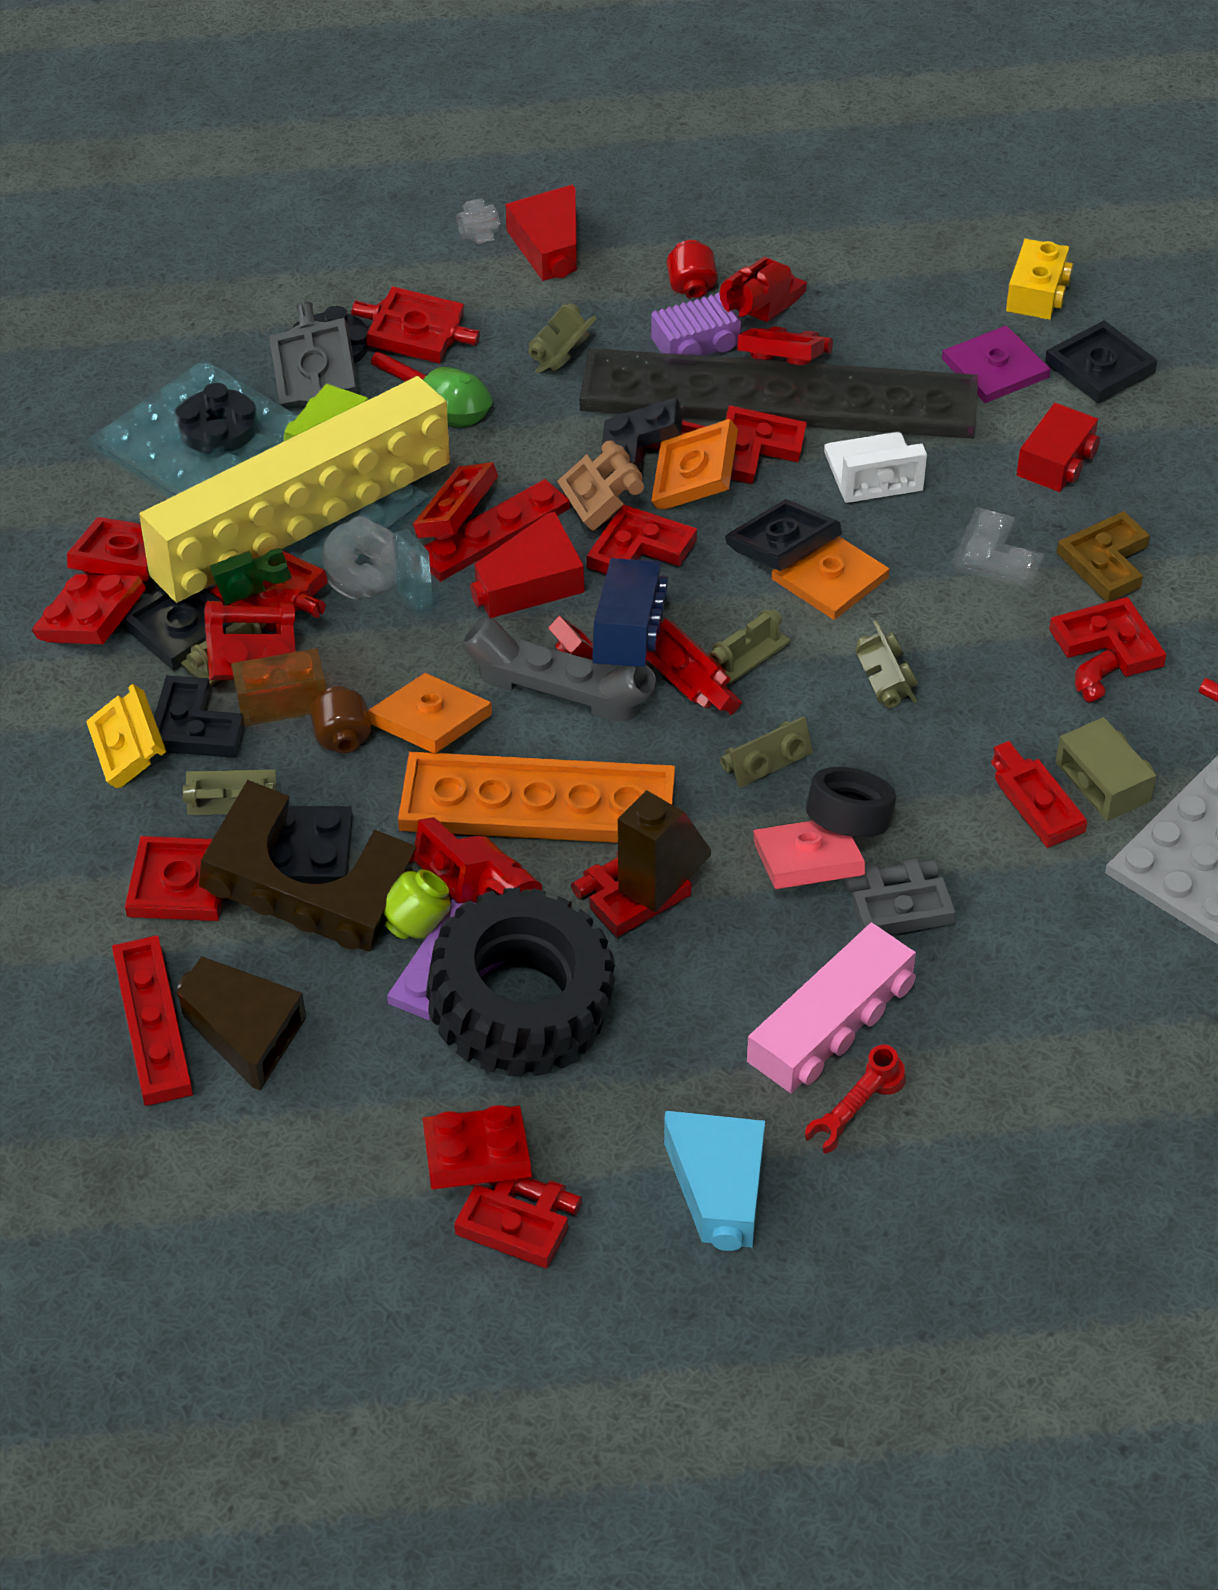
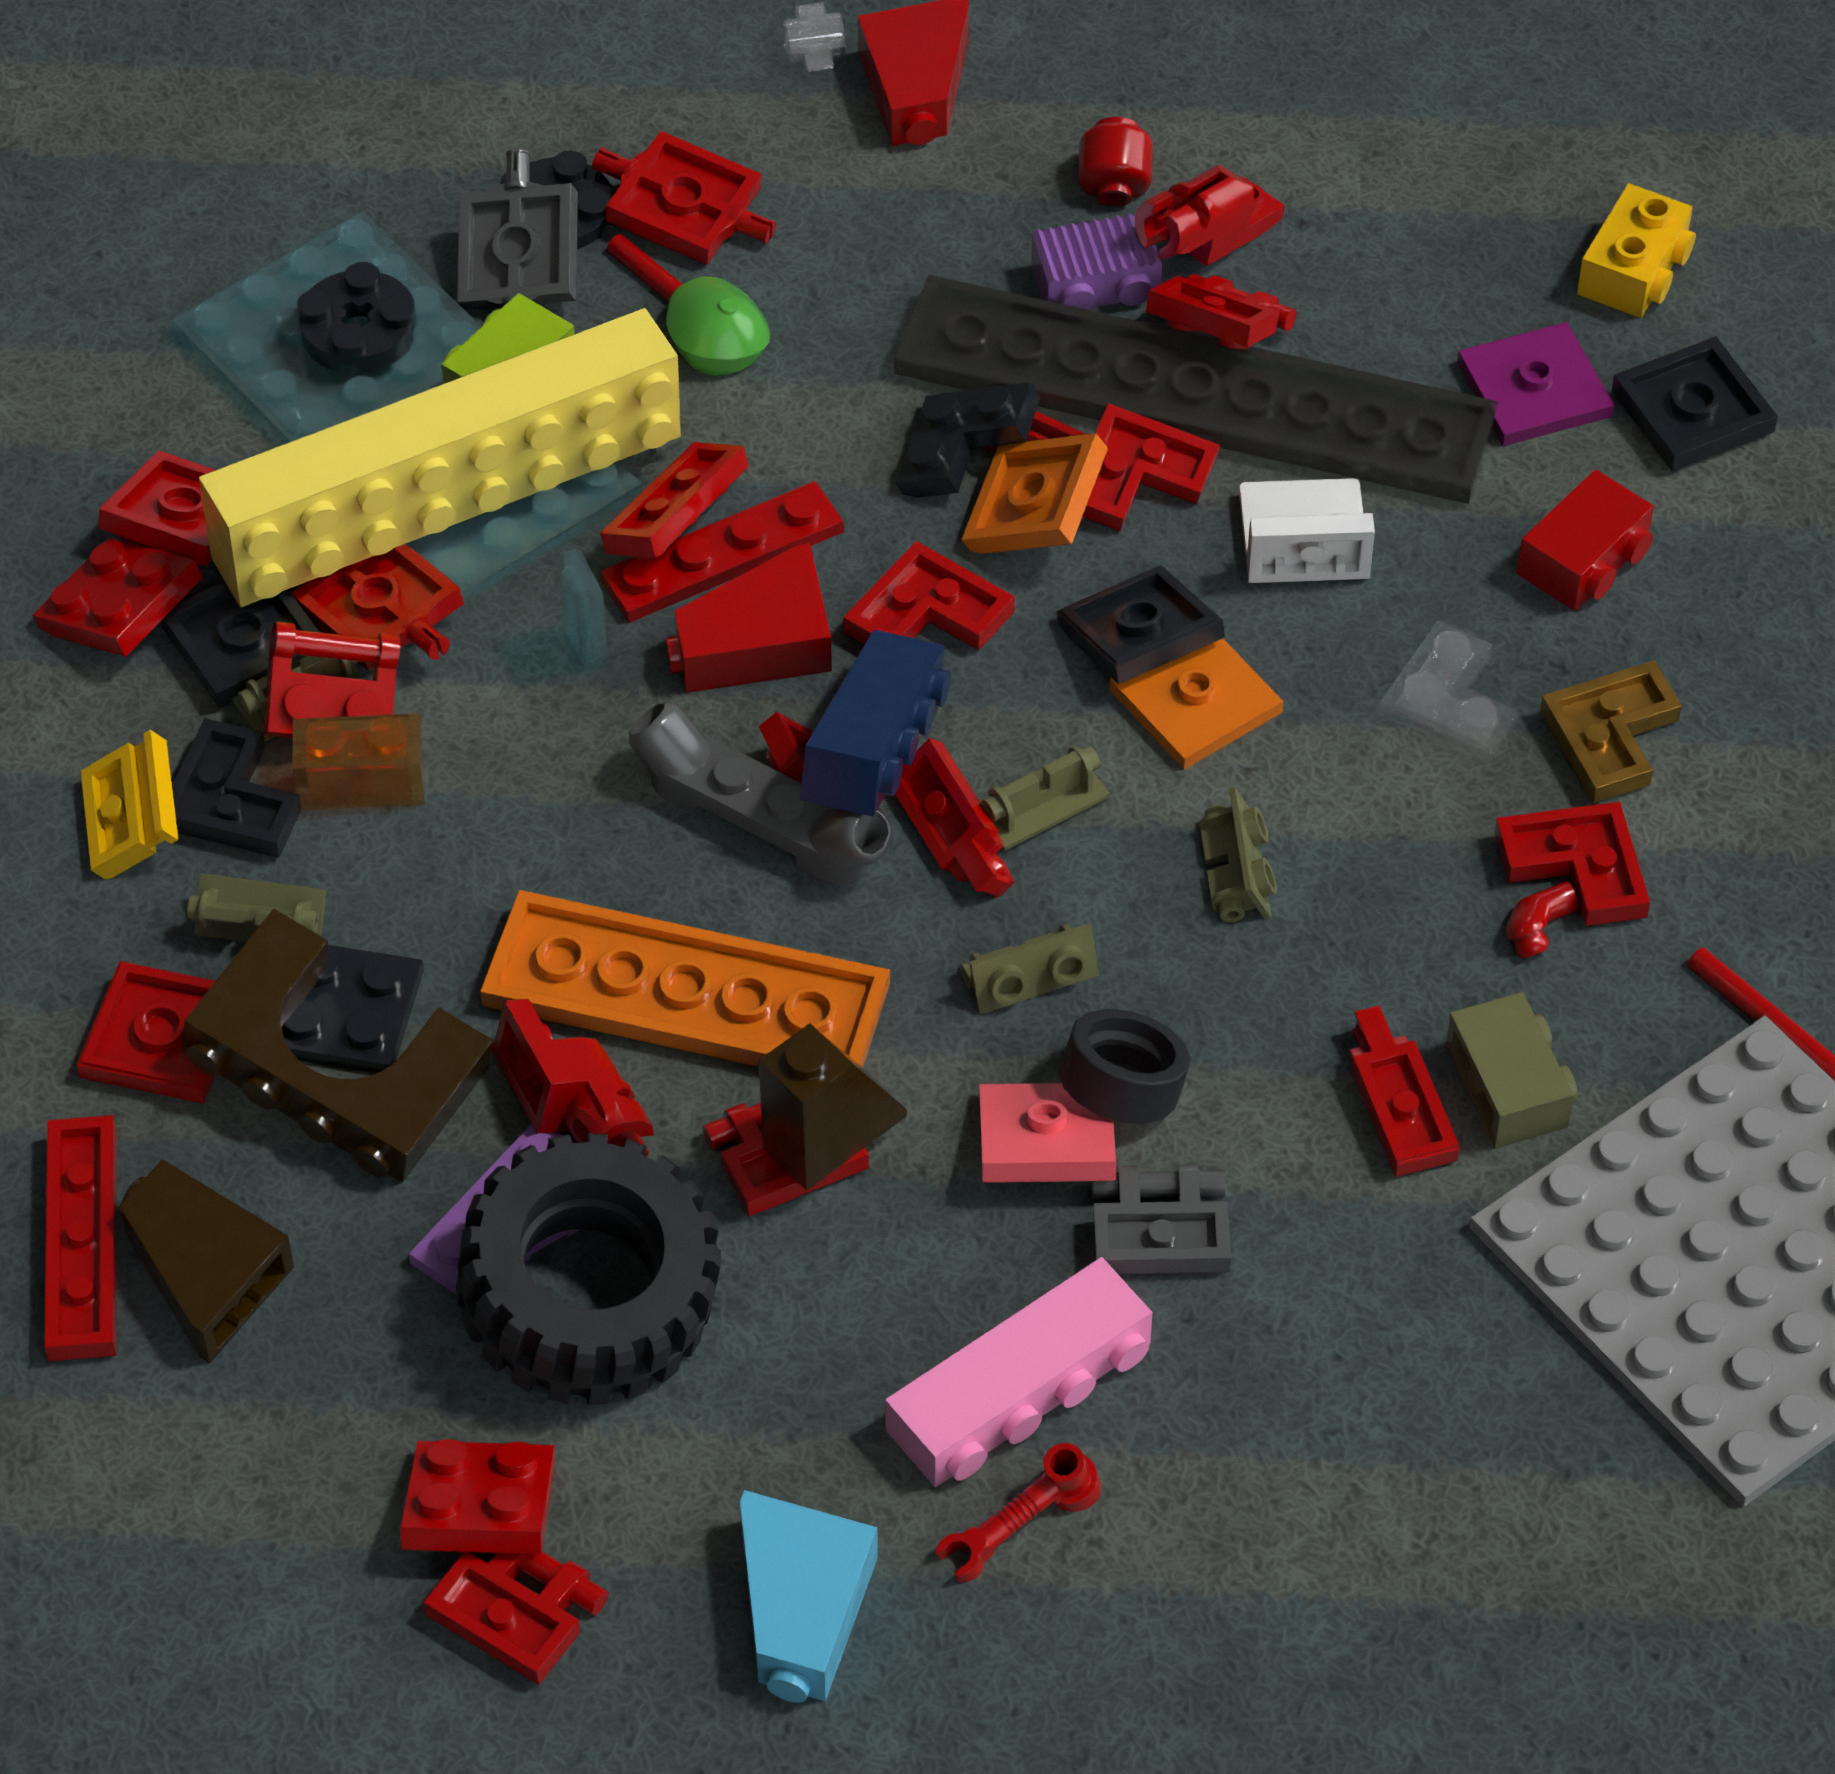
camera: 10 degrees right, 5 degrees up
dark green plate [210,548,292,605] -> none
reddish brown head [310,686,372,753] -> none
clear plate [321,516,407,600] -> none
orange plate [368,673,492,754] -> none
lime head [384,869,451,939] -> none
olive hinge [528,303,597,373] -> none
medium nougat plate [557,440,644,531] -> none

